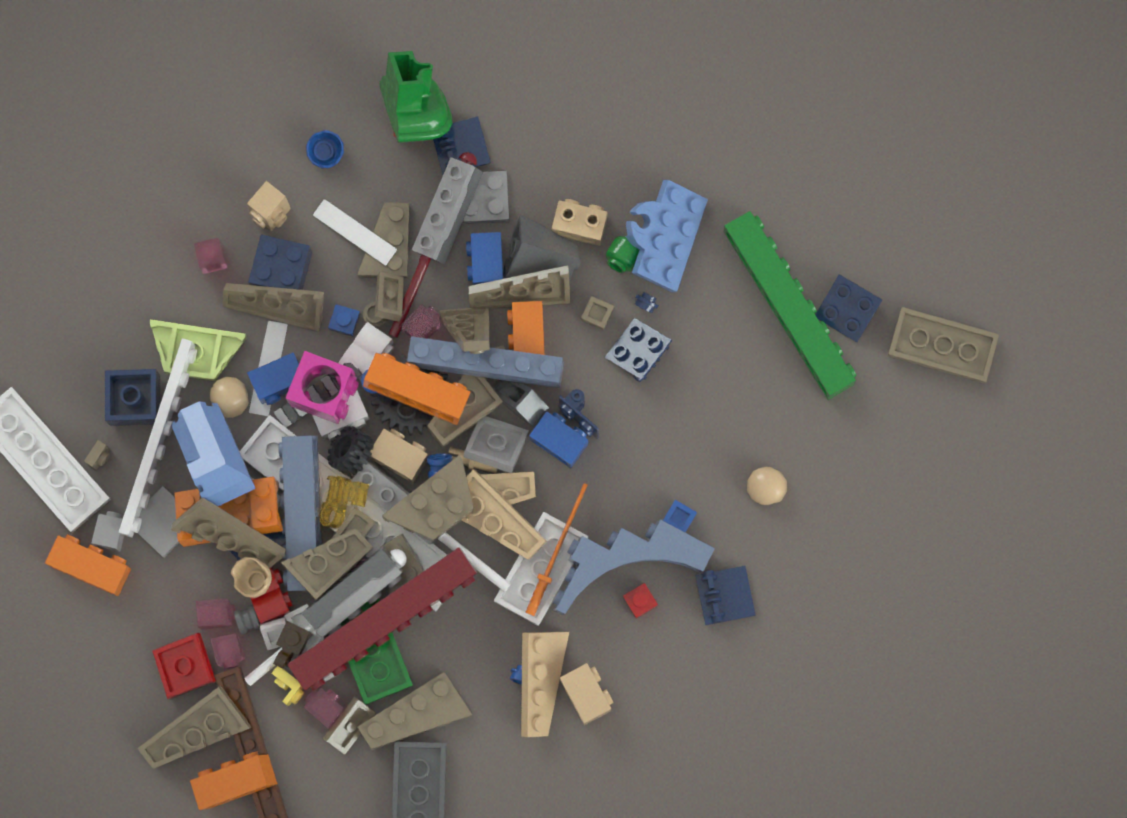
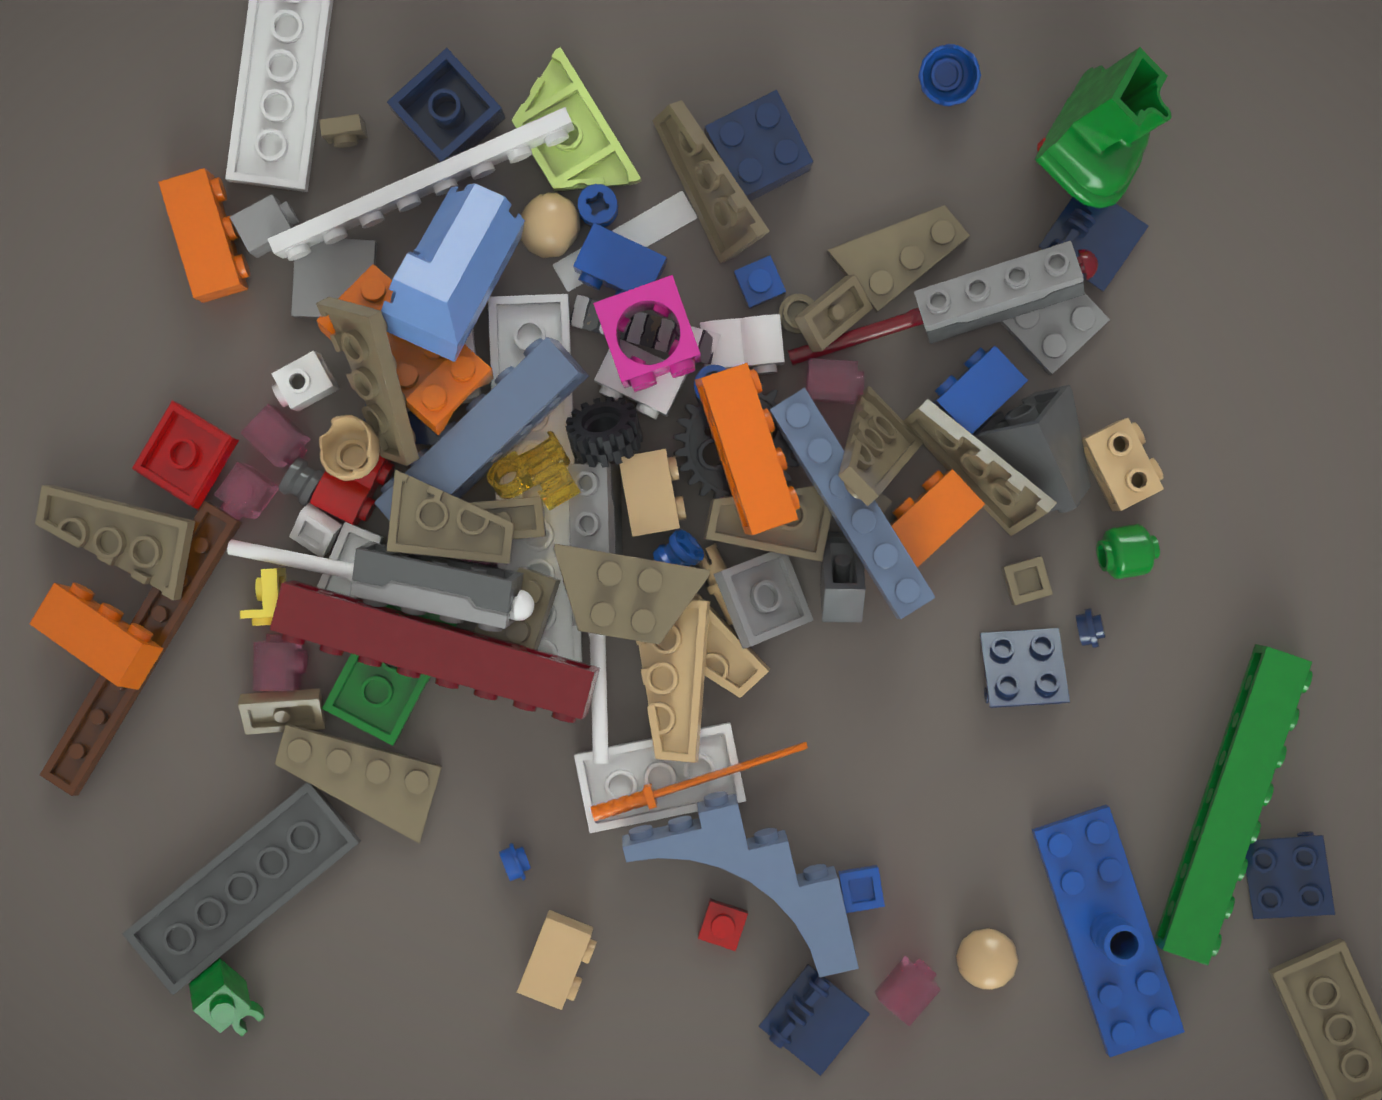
camera: 45 degrees right, 10 degrees up
clear pink brick [194,238,227,274] -> none
tan brick [247,181,291,231] -> none
dark brown plate [273,621,312,669] -> none
white sticker [313,199,397,265] -> none
tan wing [521,631,569,737] -> none
blue brick [529,411,588,468] -> none
dark blue hinge [559,389,599,439] -> none
medium blue plate [625,180,708,292] -> none
none -> white brick [271,350,340,412]
none -> blue wheel [578,184,618,228]
none -> clear pink brick [875,955,941,1027]
none -> blue plate [1032,805,1185,1057]

